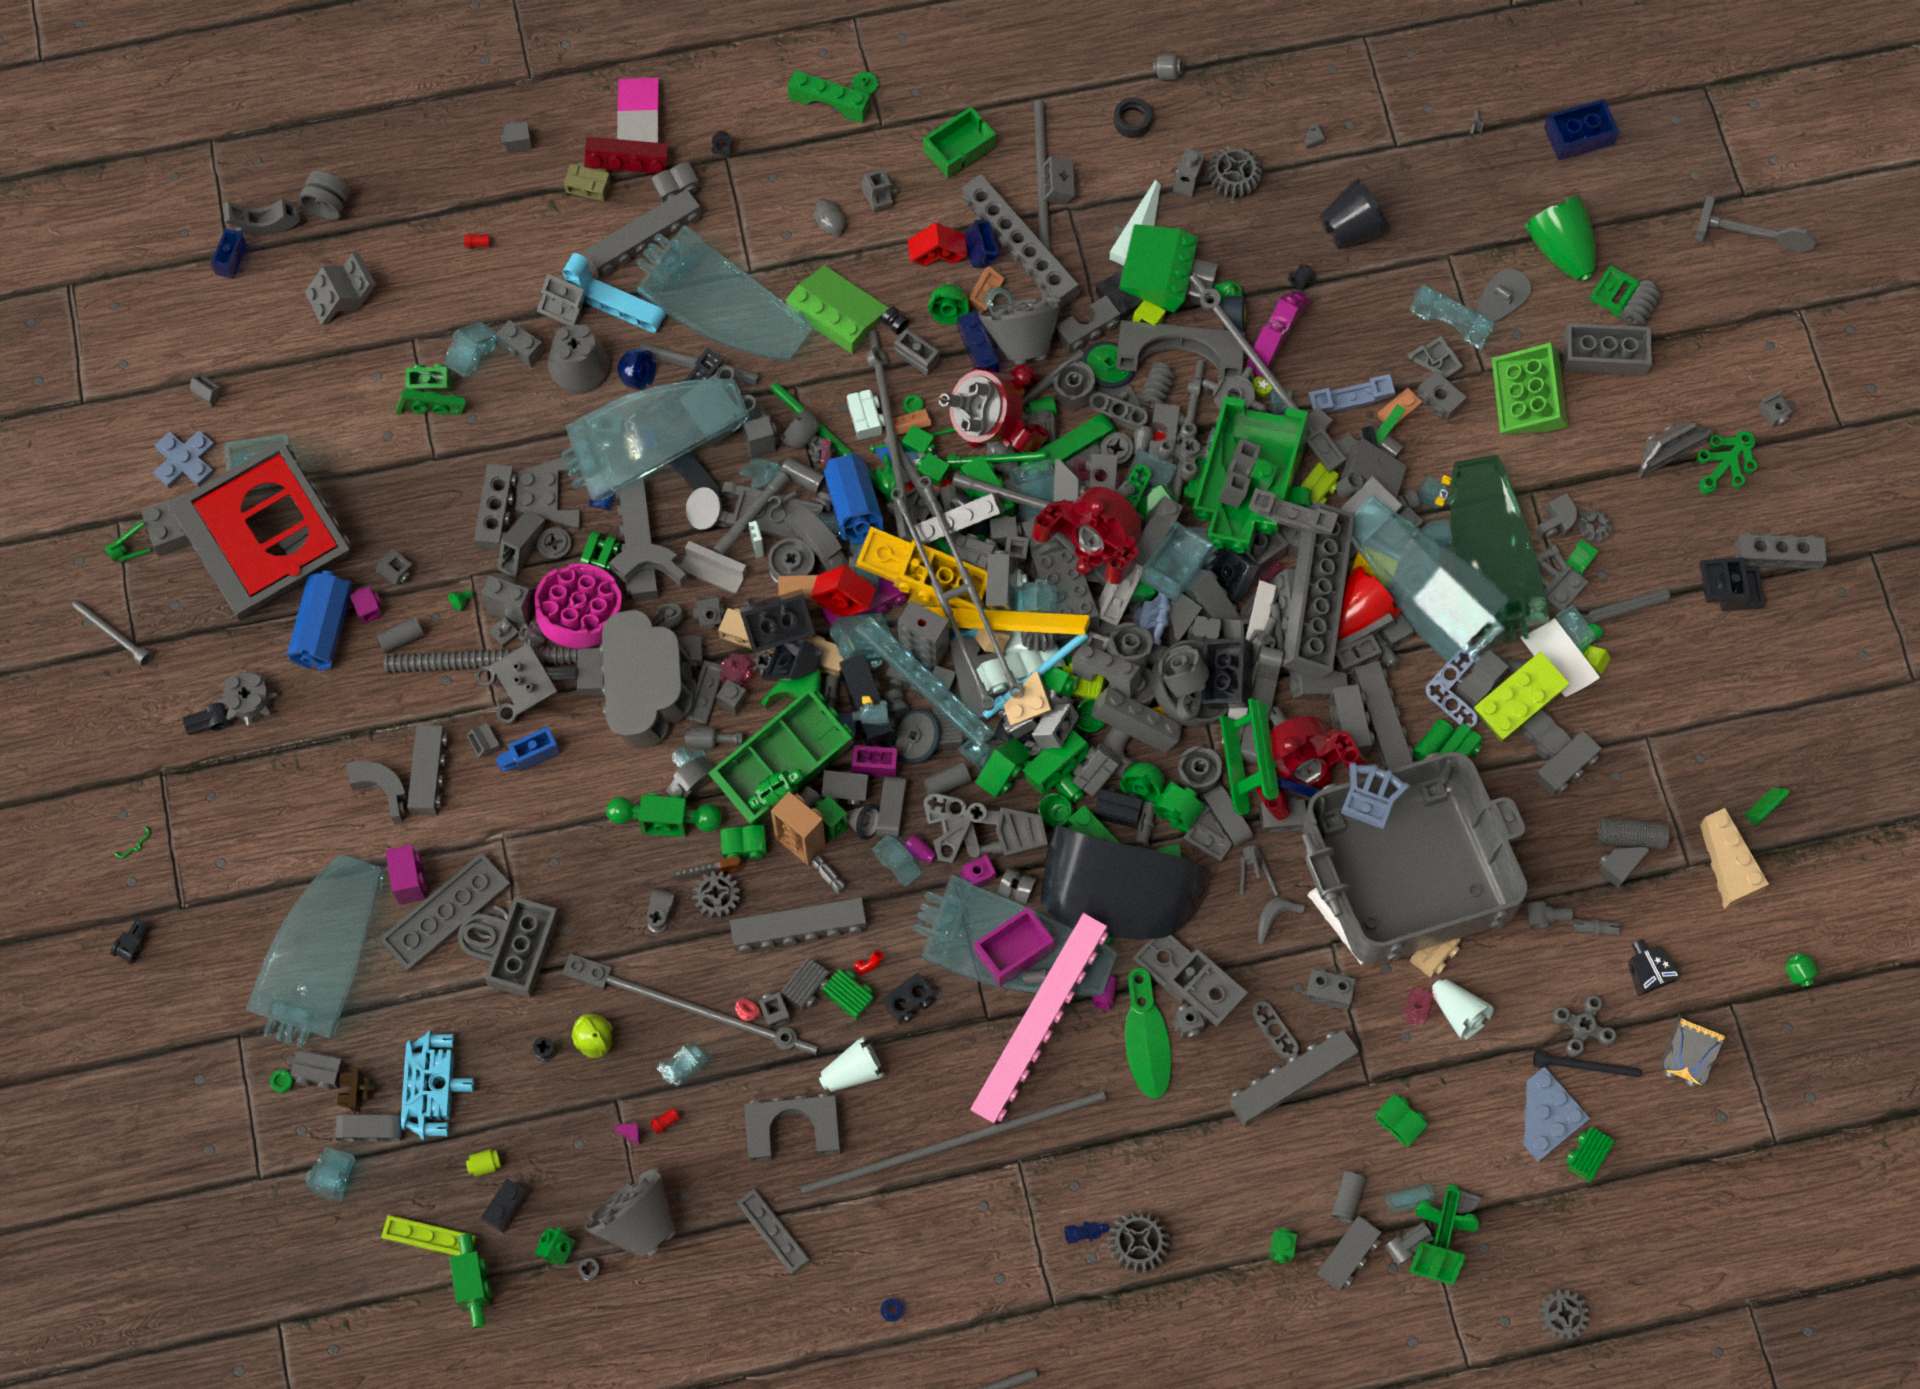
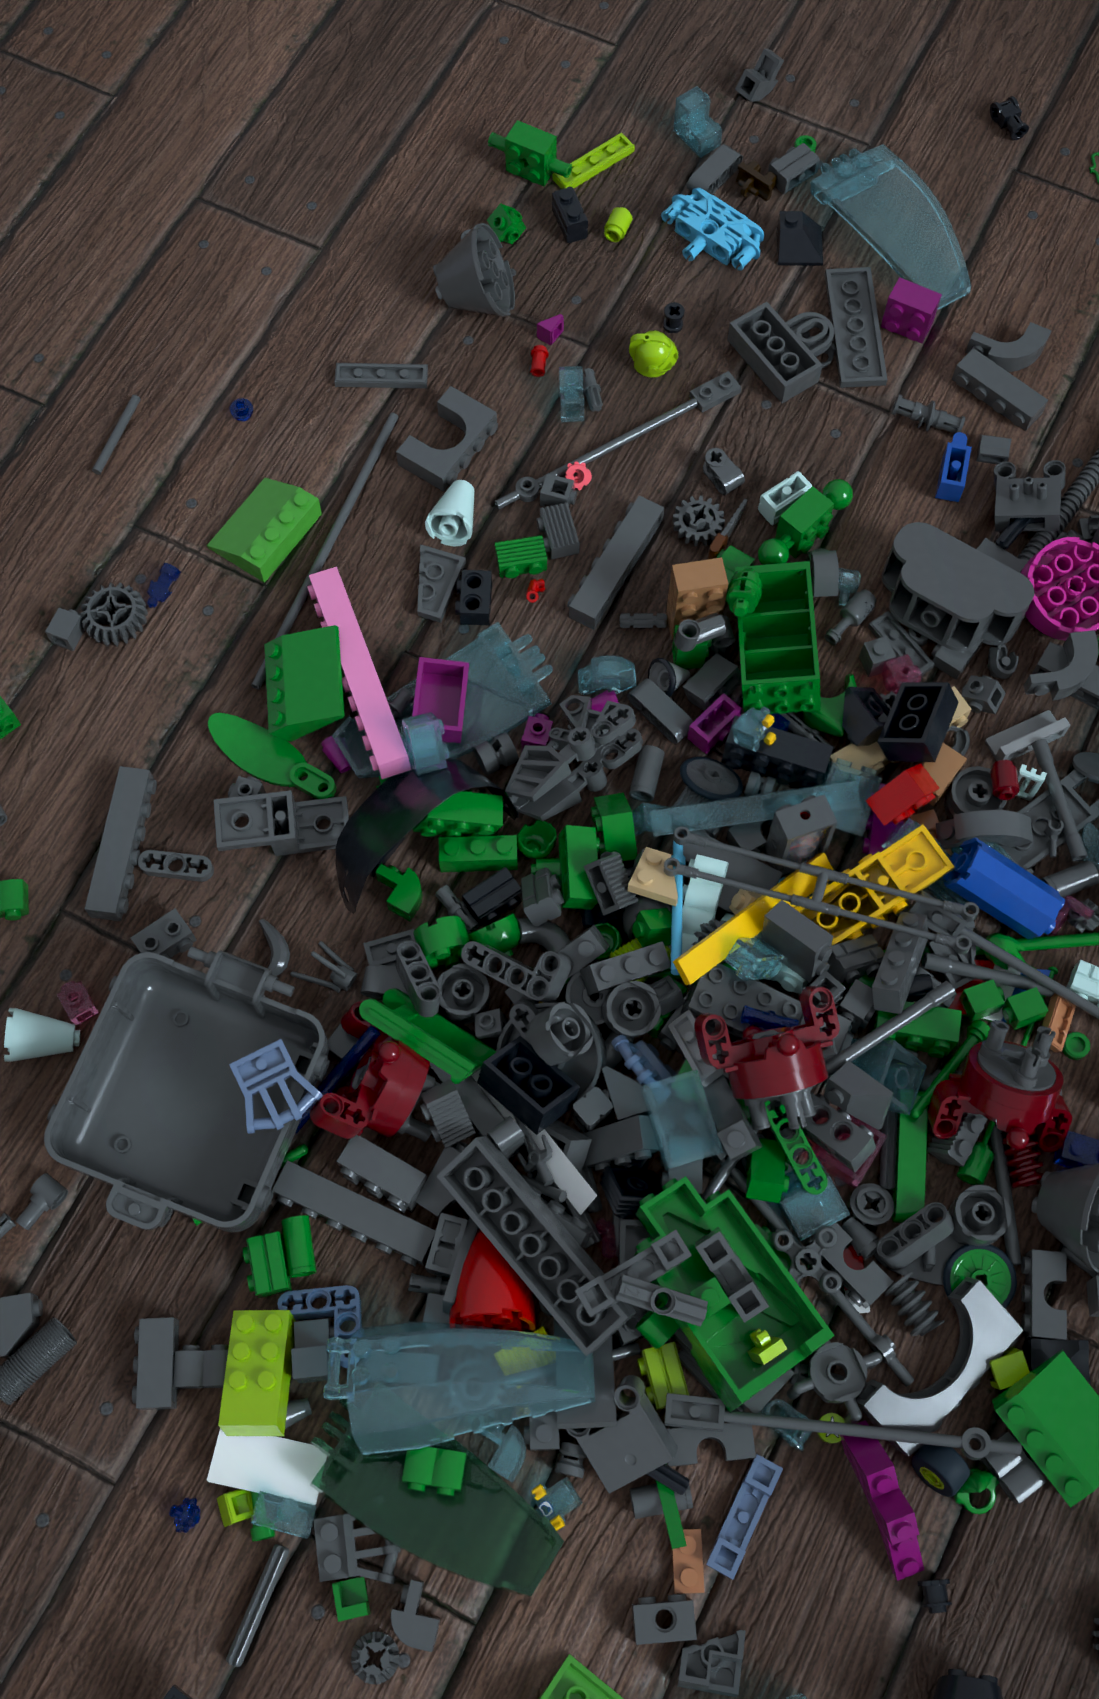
camera: 130 degrees right, 0 degrees up
none -> dark grey brick [45,608,85,651]
none -> clear blue plant [169,1497,201,1533]
none -> bright green slope [207,478,322,583]
none -> green slope [264,625,345,742]
none -> dark grey beam [396,940,441,1017]
none -> clear light blue brick [401,712,449,775]
none -> green brick [402,1444,467,1496]
none -> dark grey wing [417,544,466,623]
none -> dark grey brick [419,1080,476,1149]
none -> dark grey beam [461,941,572,1002]
none -> dark grey bracket [474,1008,508,1039]
none -> dark grey axle [580,368,603,412]
none -> dark grey piece [614,1274,708,1327]
none -> dark grey piece [674,612,726,652]
none -> dark grey brick [735,48,784,102]
none -> clear blue pin [740,1005,799,1030]
none -> lime tile [747,1328,787,1365]
none -> light aqua brick [758,471,812,525]
none -> black slope [777,211,823,266]
none -> dark grey piece [891,394,965,434]
none -> dark red brick [990,760,1020,800]

